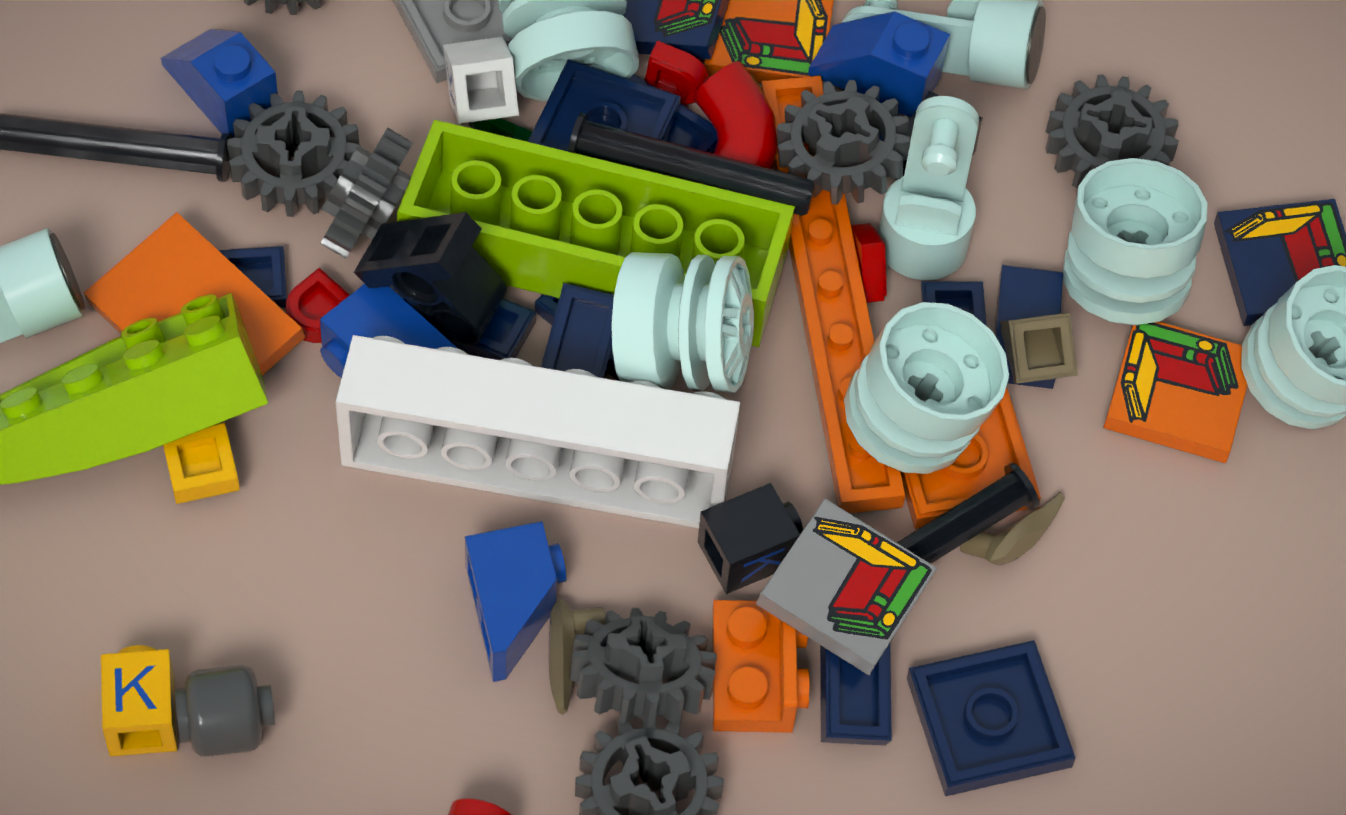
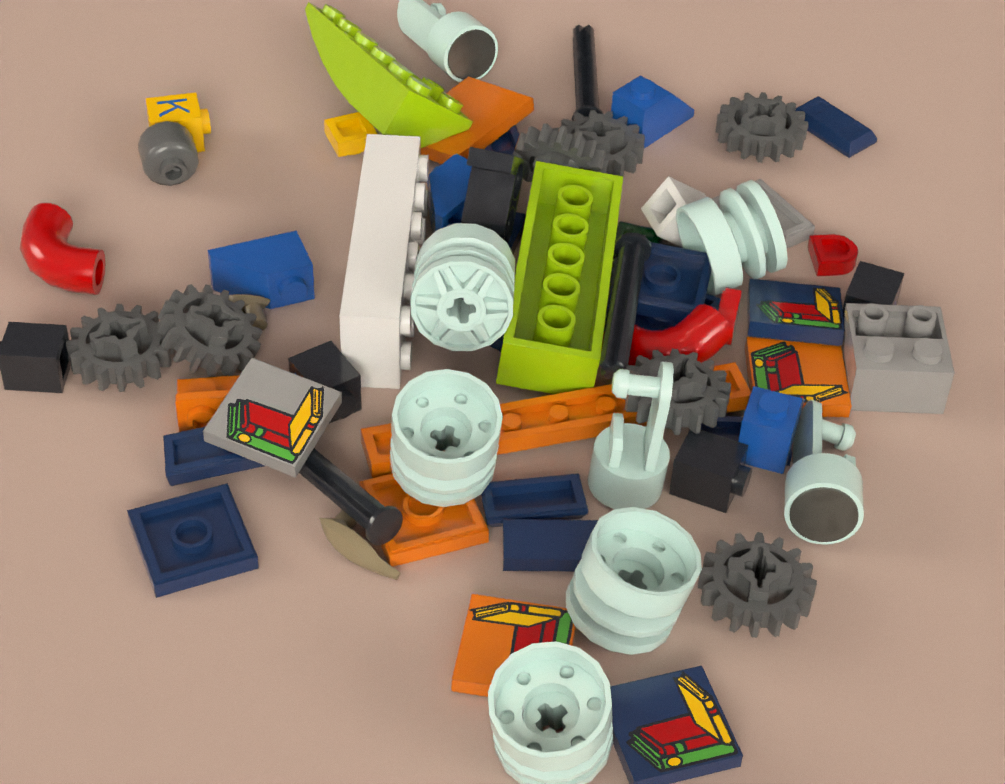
camera: 85 degrees right, 15 degrees down
red tile [851,223,887,303] -> none
dark tan slope [1000,313,1078,384] -> none

